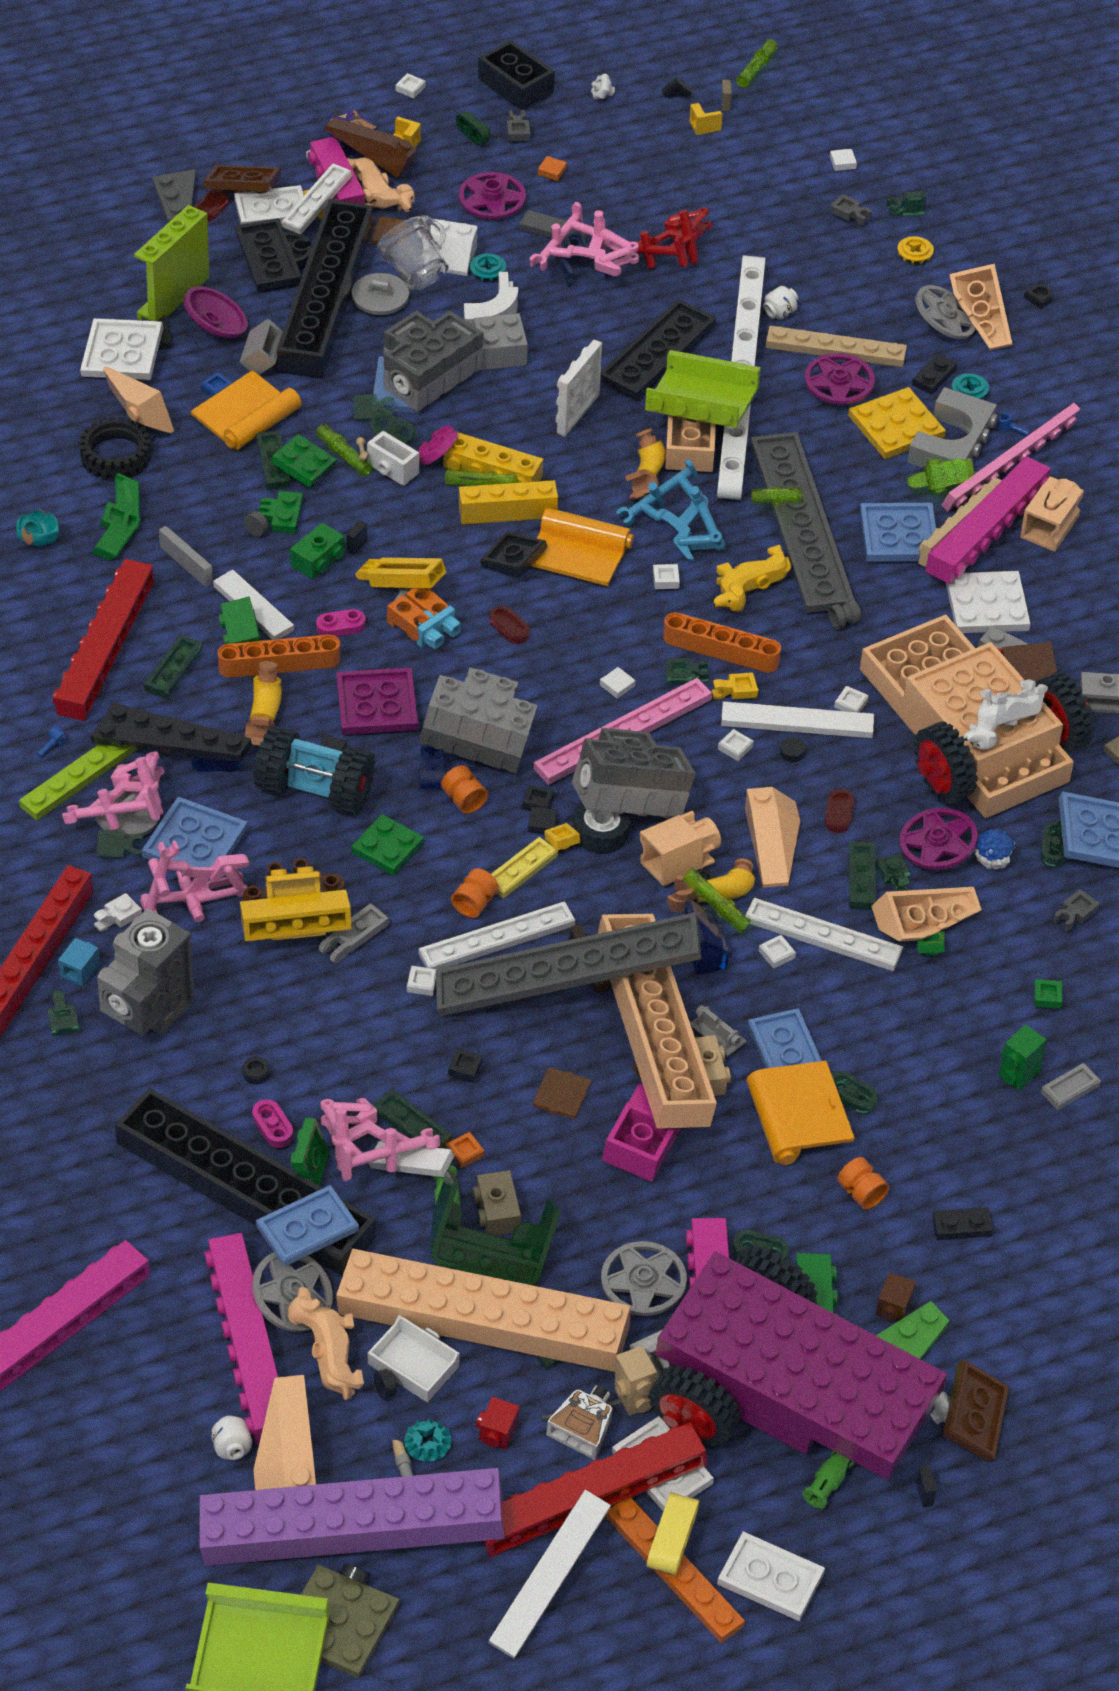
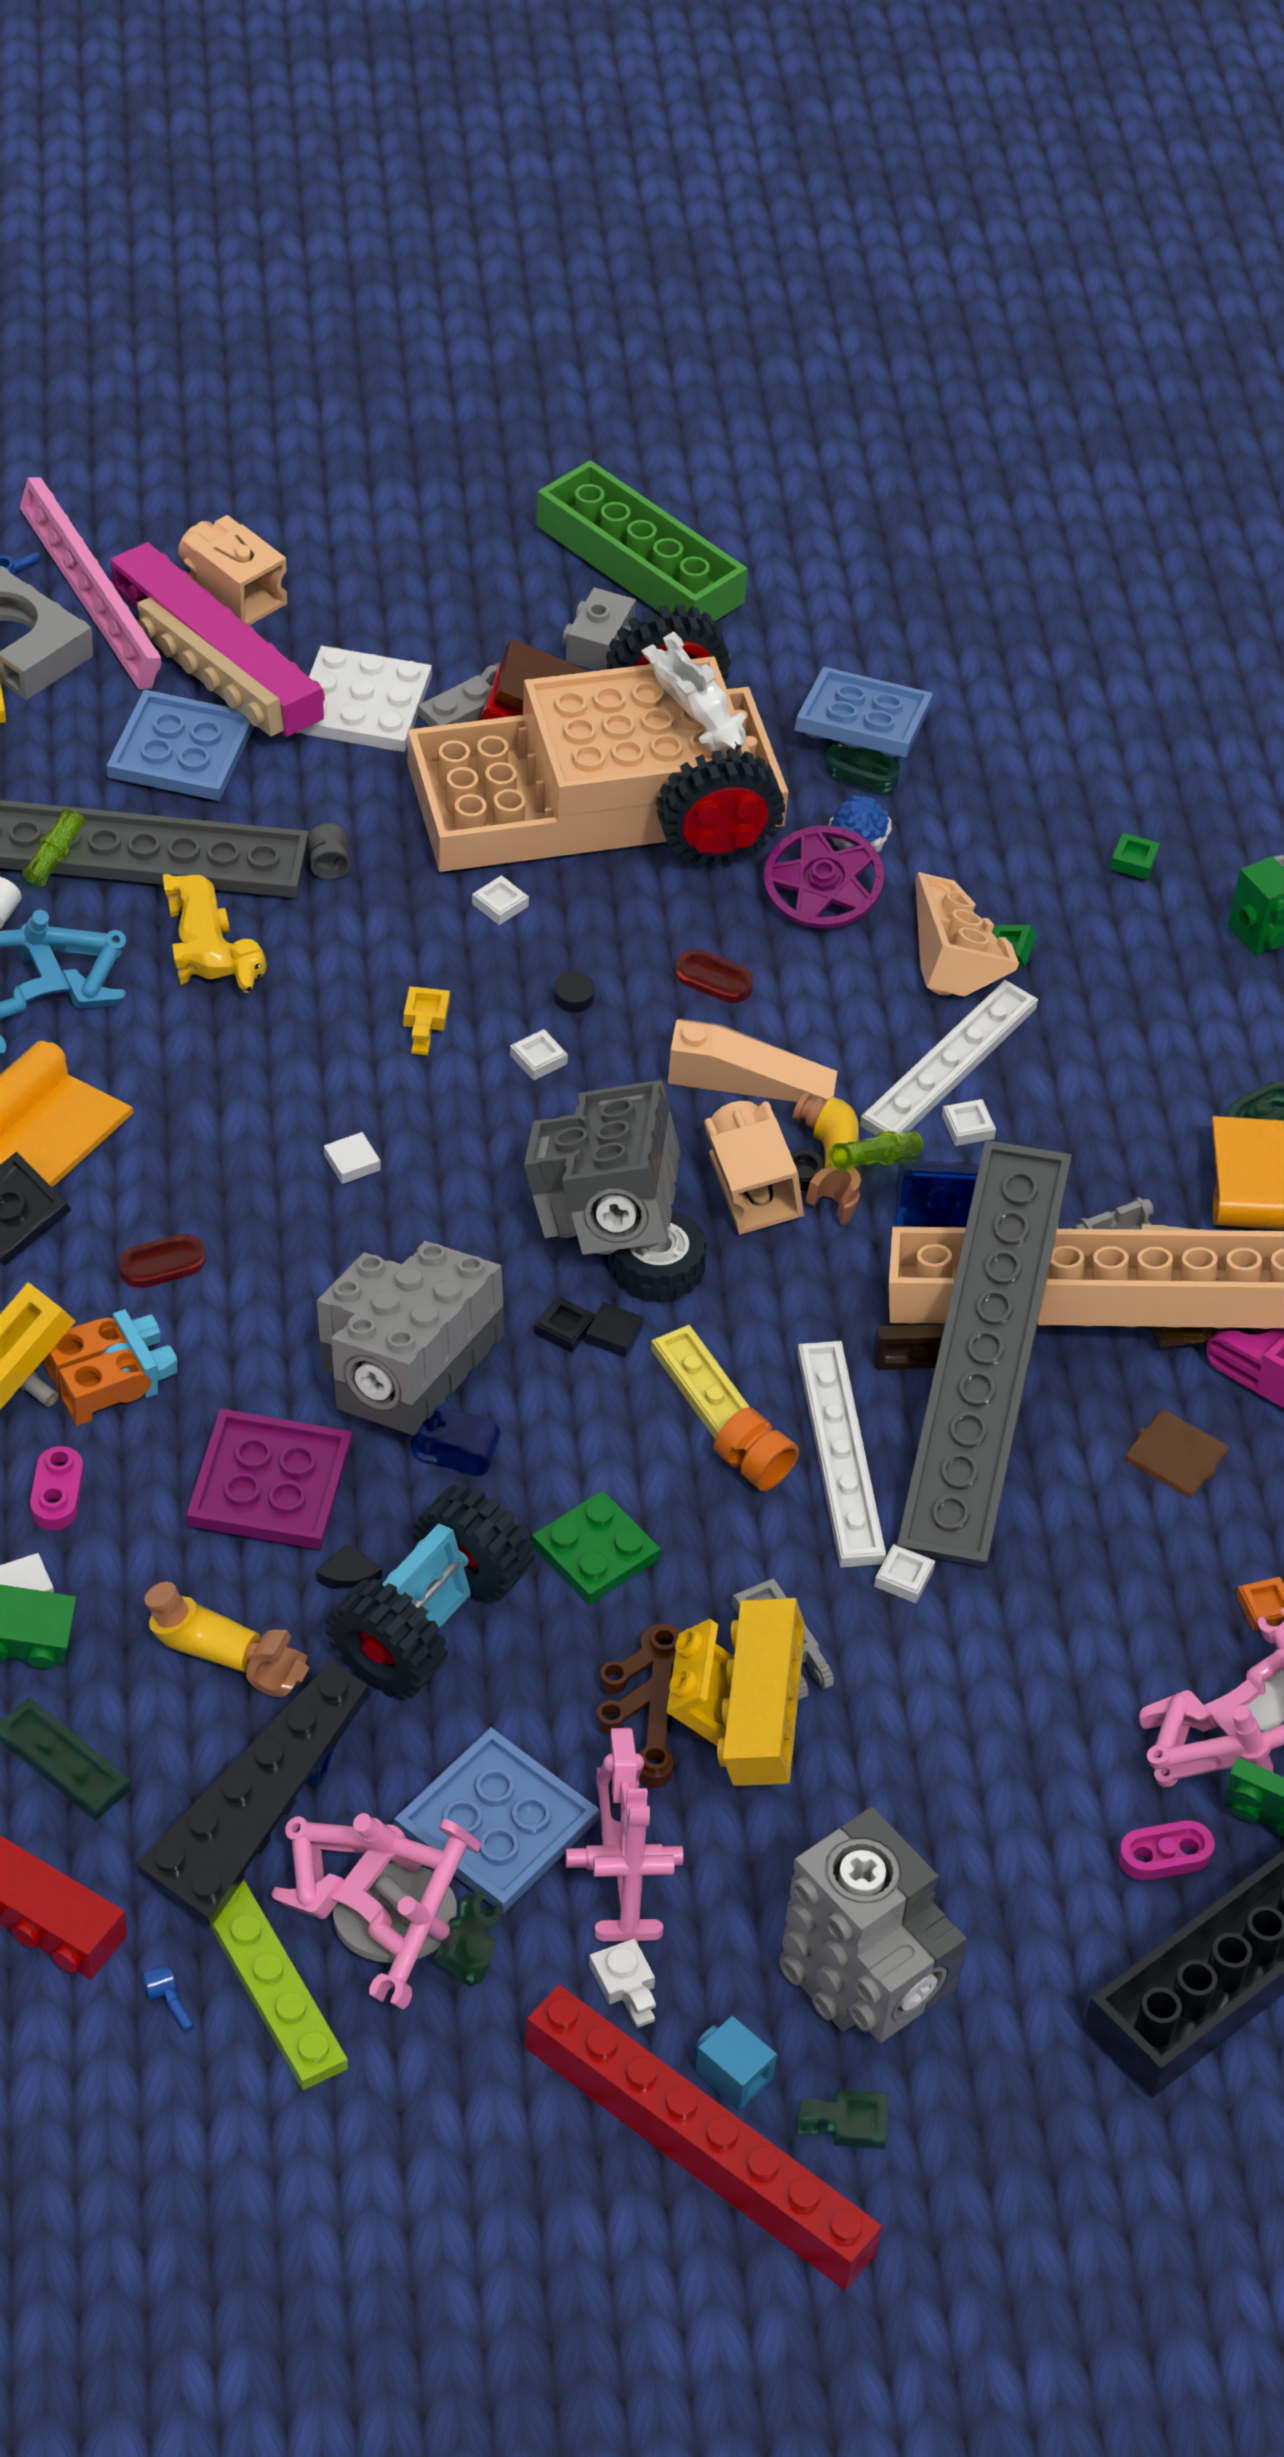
camera: 75 degrees left, 0 degrees up
orange beam [218,635,341,677] -> none
black tile [242,1057,270,1084] -> none
clear green plate [373,1088,452,1149] -> none
orange wheel [441,765,488,814] -> none
black plate [448,1048,483,1082] -> none
bright pink plate [534,678,712,785] -> none
yellow plate [544,823,580,850] -> none
white plate [653,564,680,589] -> none
orange beam [663,612,781,673] -> none
clear green plate [665,658,709,684] -> none
white tile [721,702,874,738] -> none
medium blue tile [747,1008,822,1068] -> none
clear green plate [848,842,876,910] -> none
clear green plate [876,854,910,891] -> none
clear neon green hinge [906,458,975,494] -> none
dark grey plate [1053,889,1100,931] -> none

